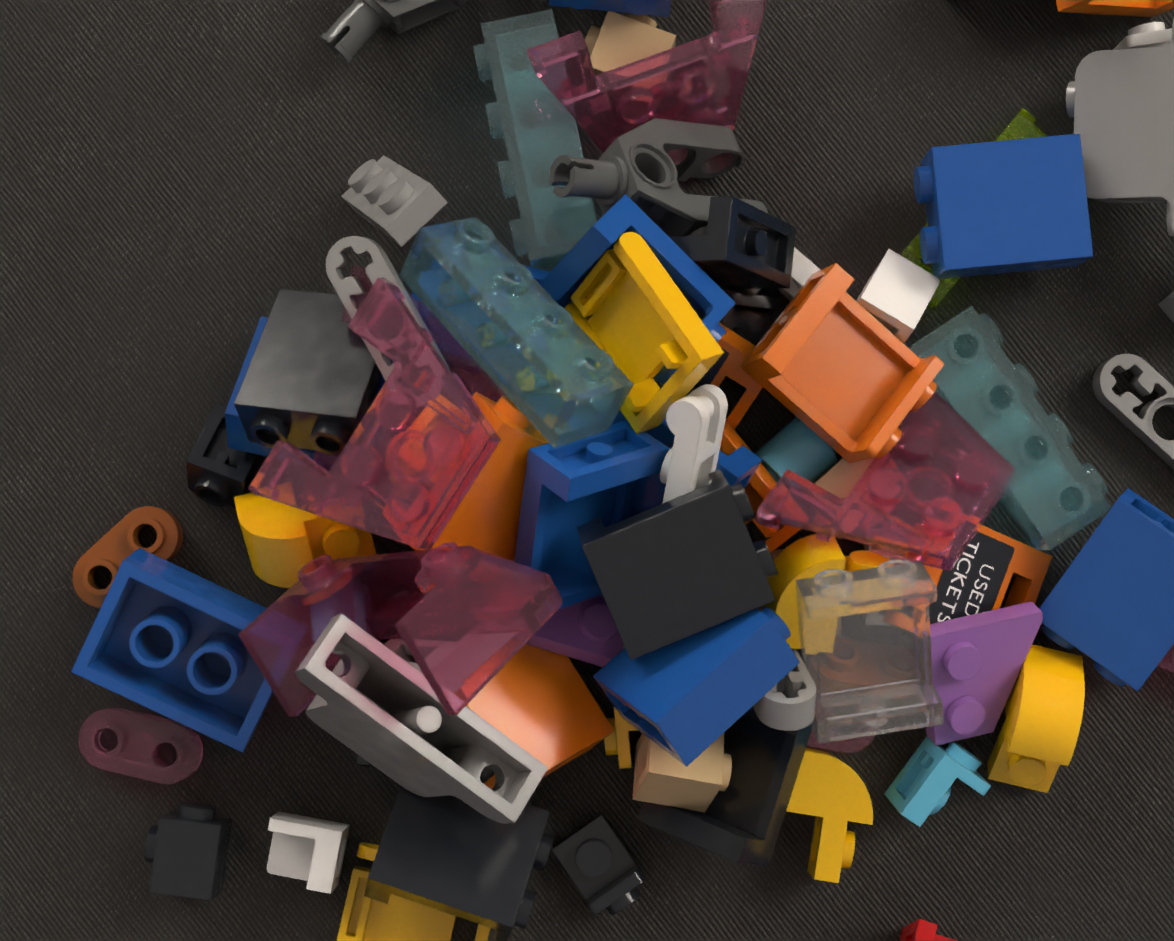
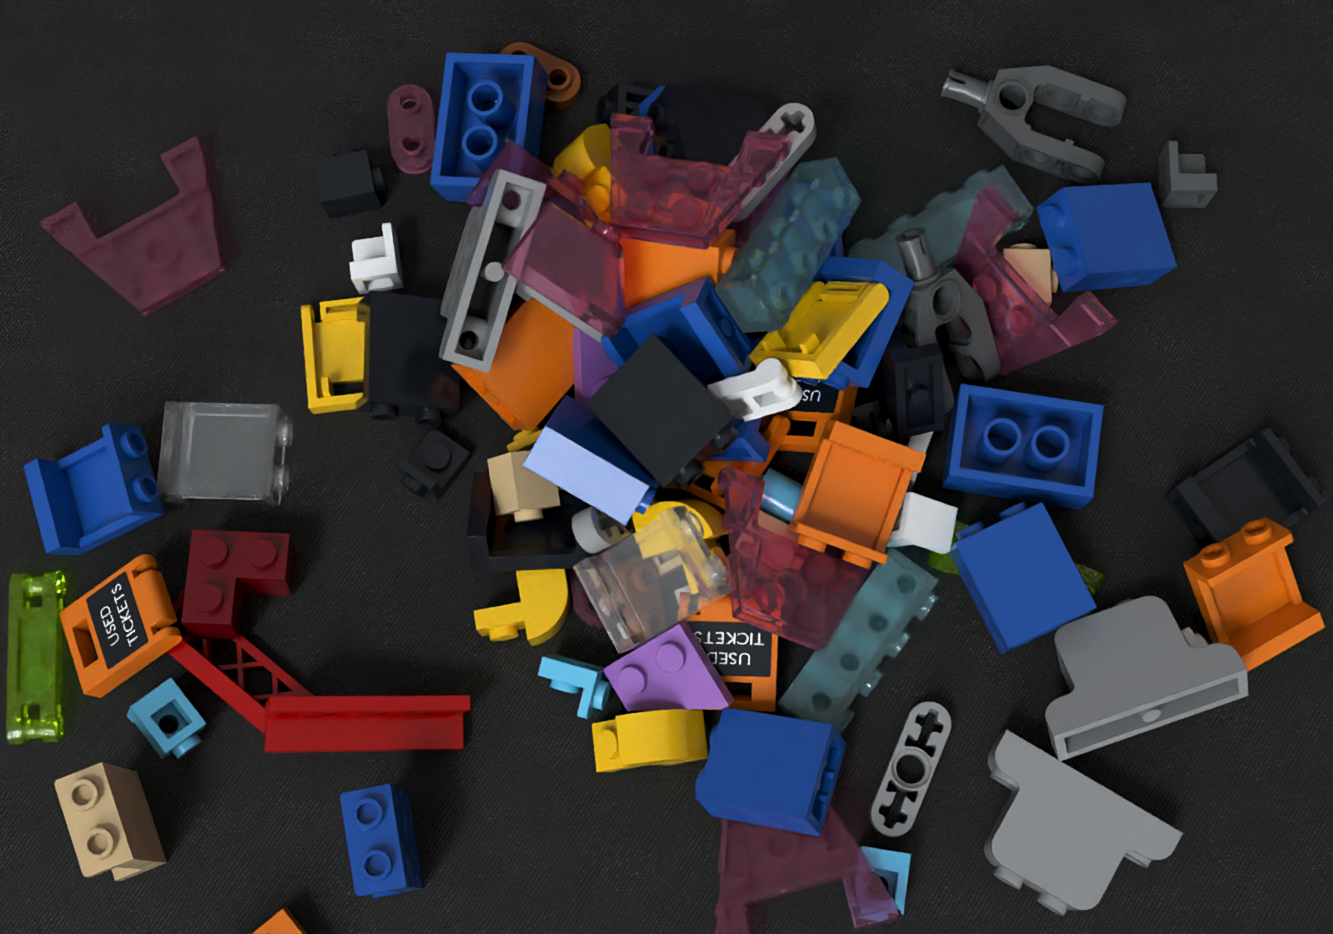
camera: 70 degrees right, 10 degrees down
light grey plate [341,155,448,247] -> none
none -> blue brick [941,384,1104,510]

